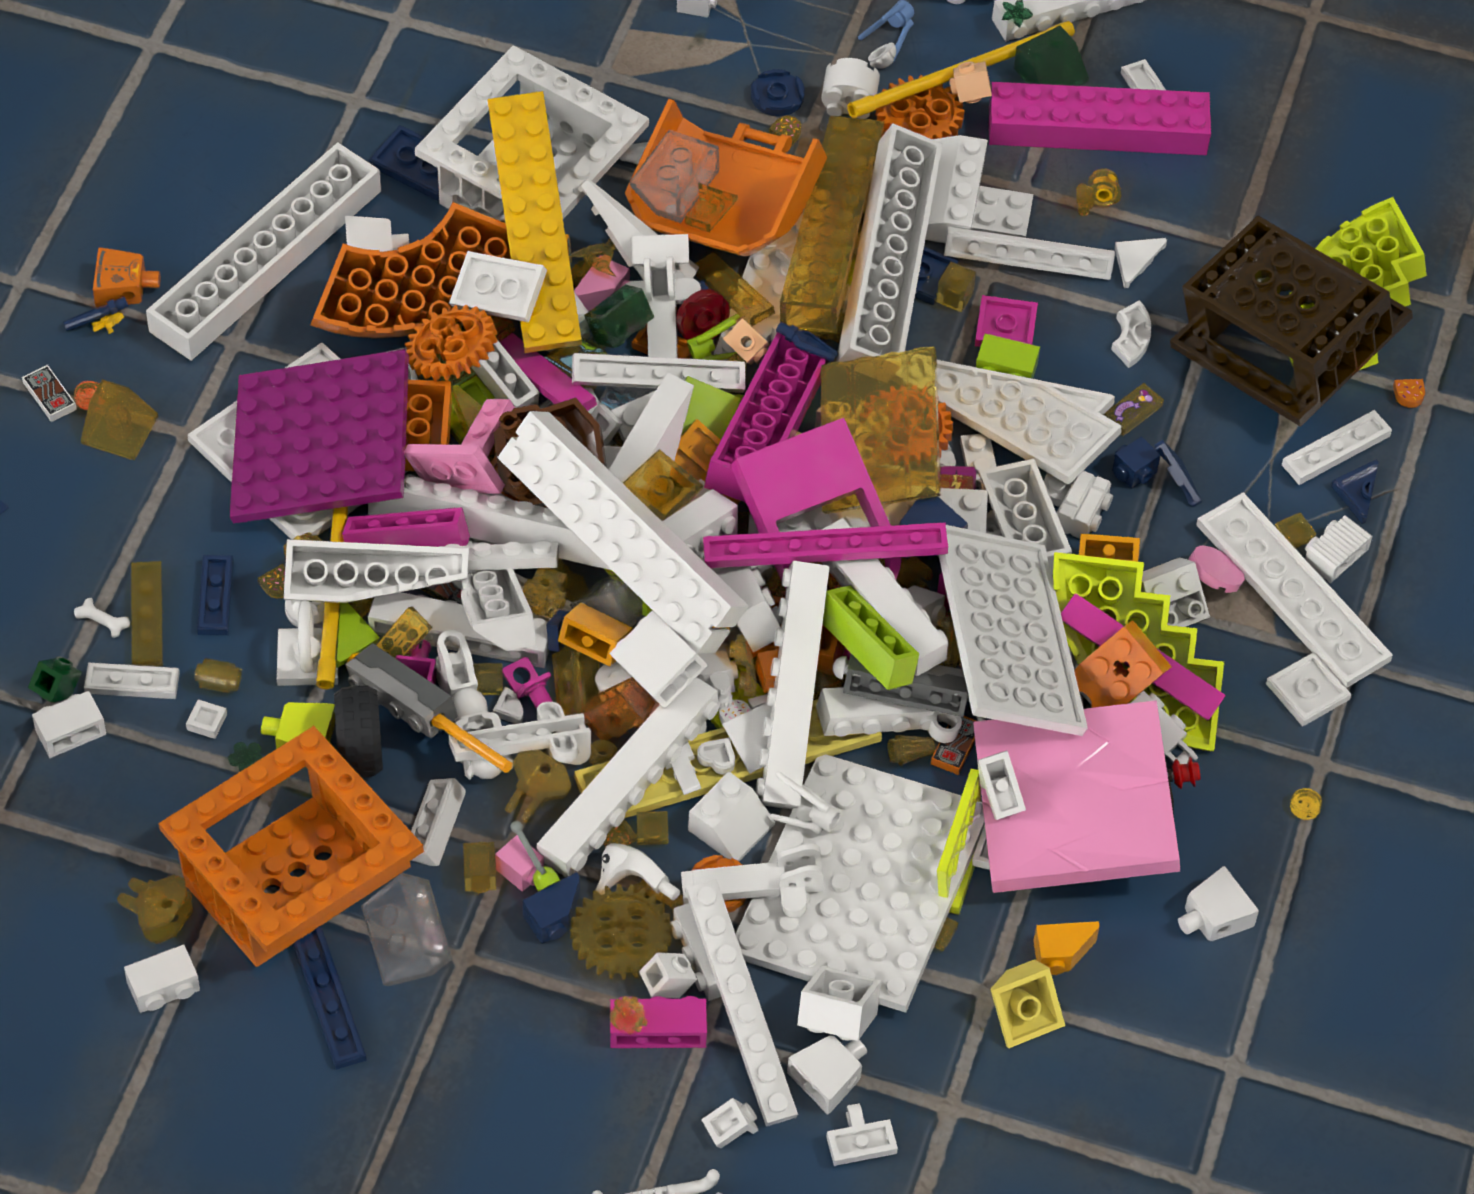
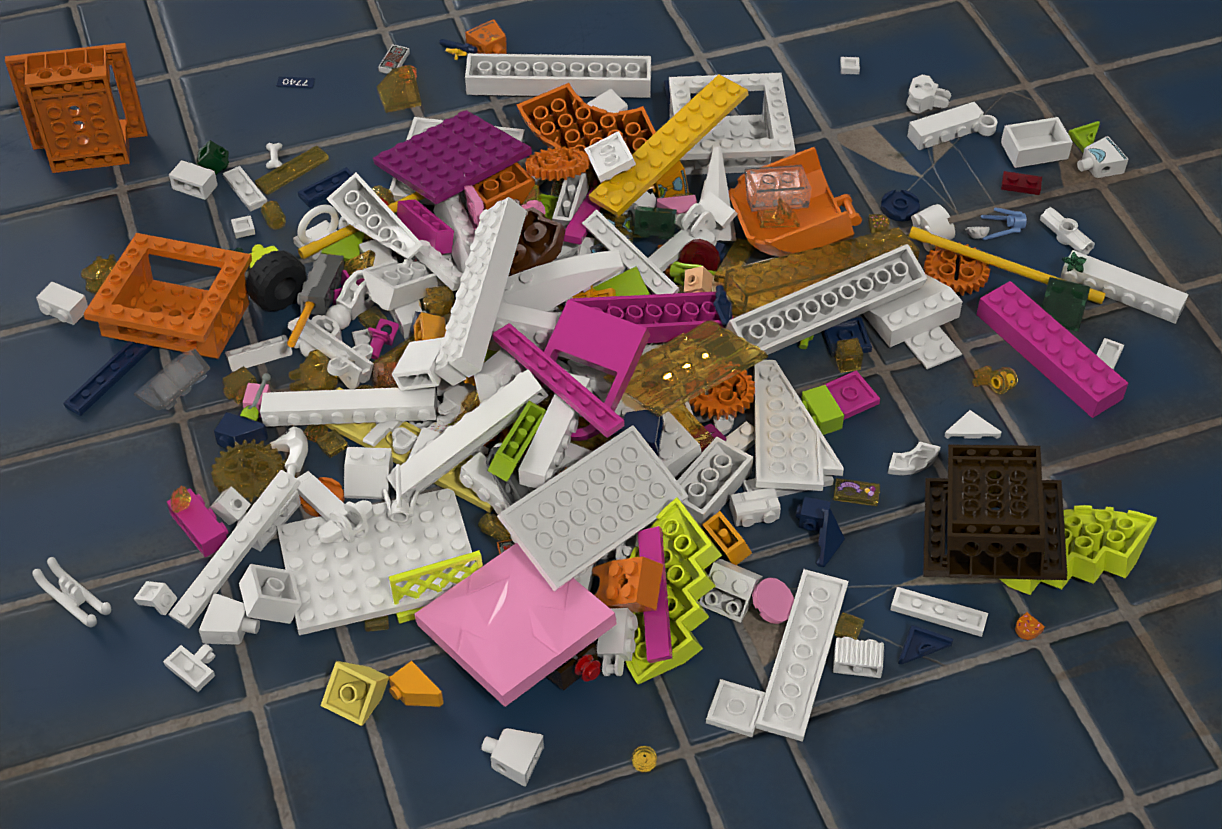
camera: 55 degrees right, 5 degrees down
clear yellow piece [569,239,617,277] -> none
clear yellow slope [623,449,704,521] -> none
white tile [944,227,1115,280] -> none
light nougat brick [949,61,992,104] -> none
white slope [977,750,1026,820] -> none

